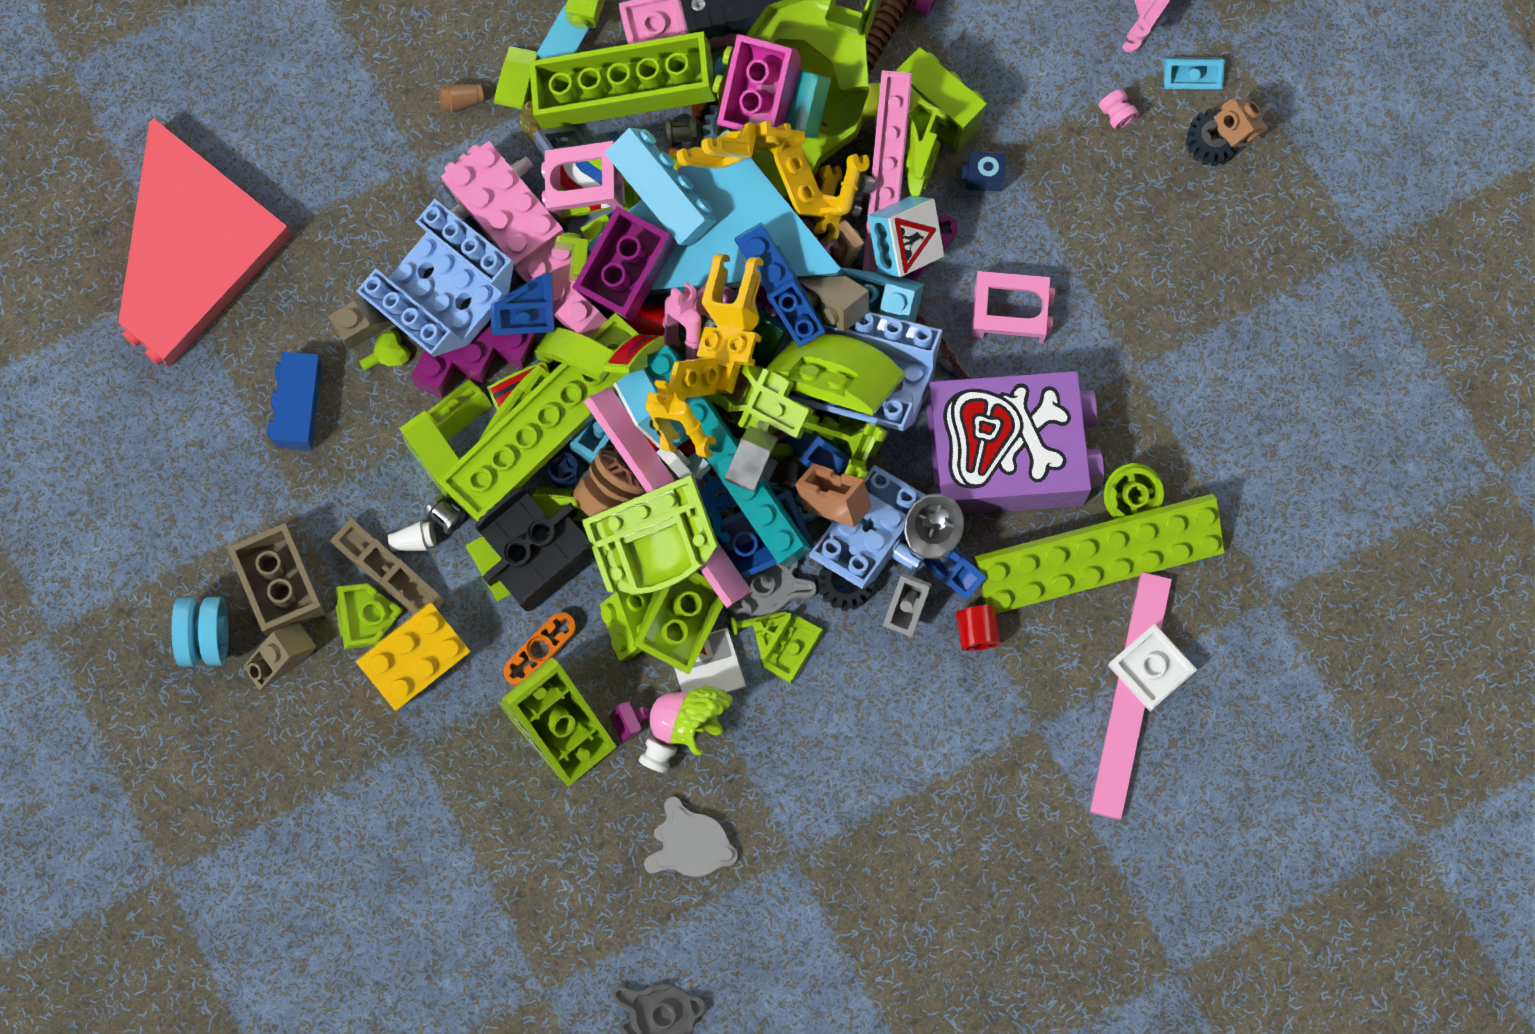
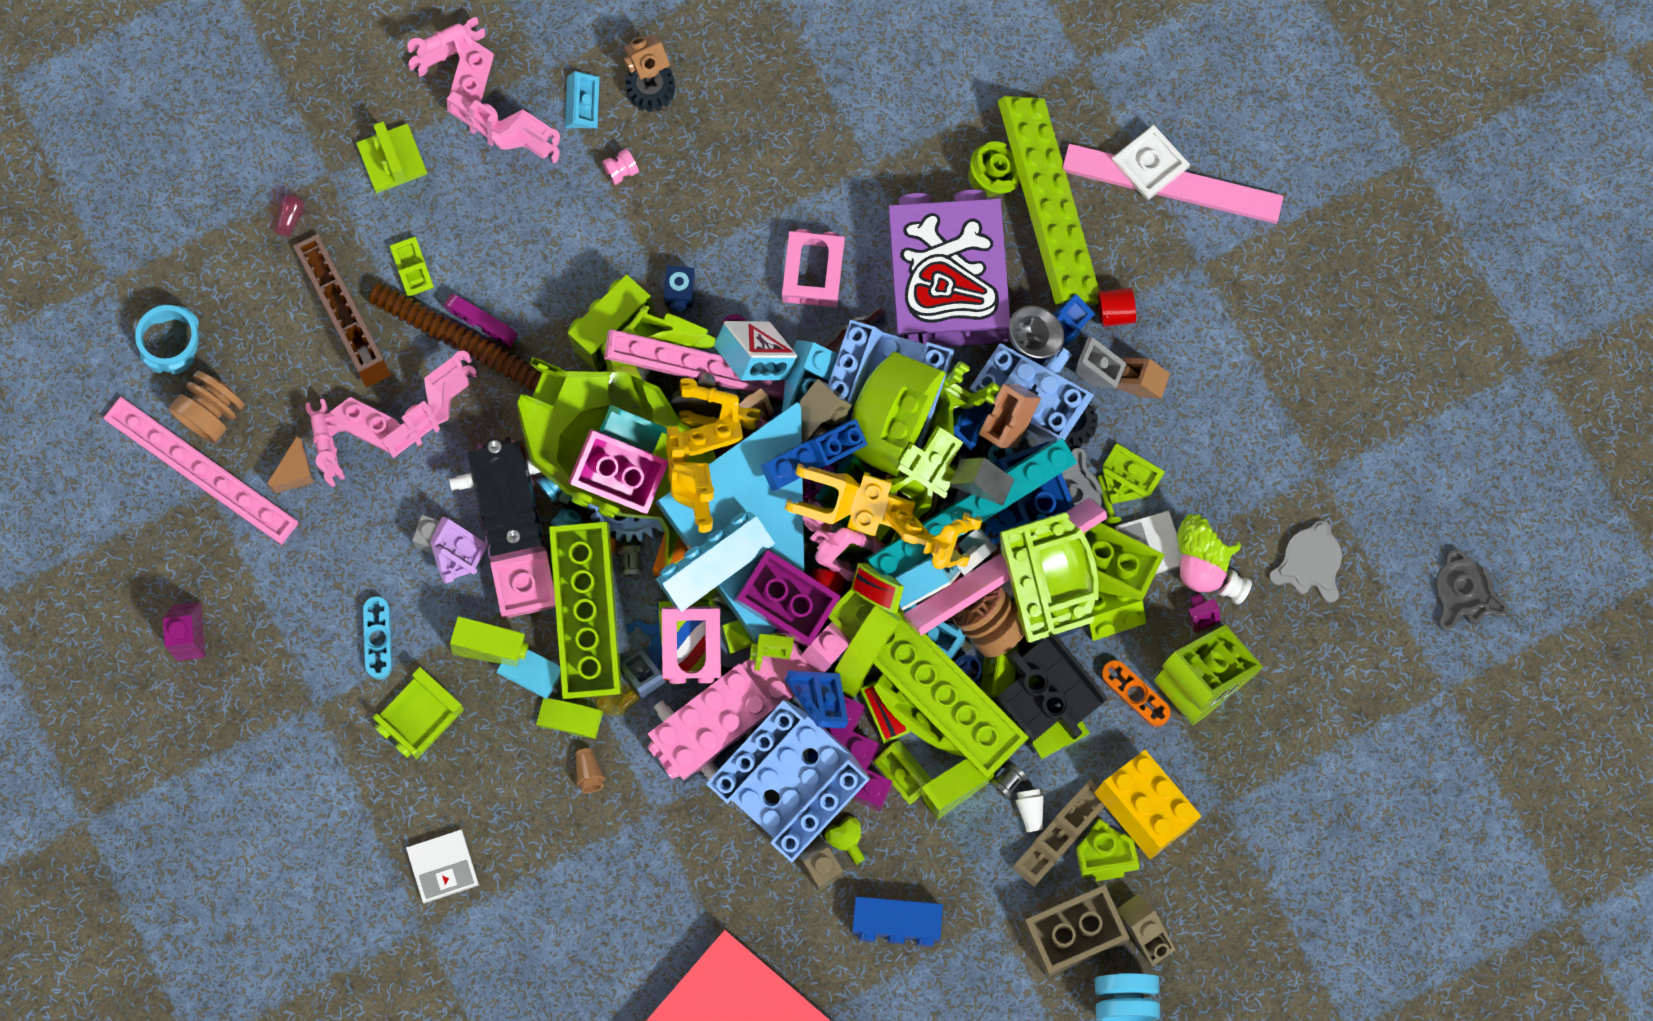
camera: 85 degrees left, 0 degrees up
none -> medium nougat slope [1116,358,1170,399]

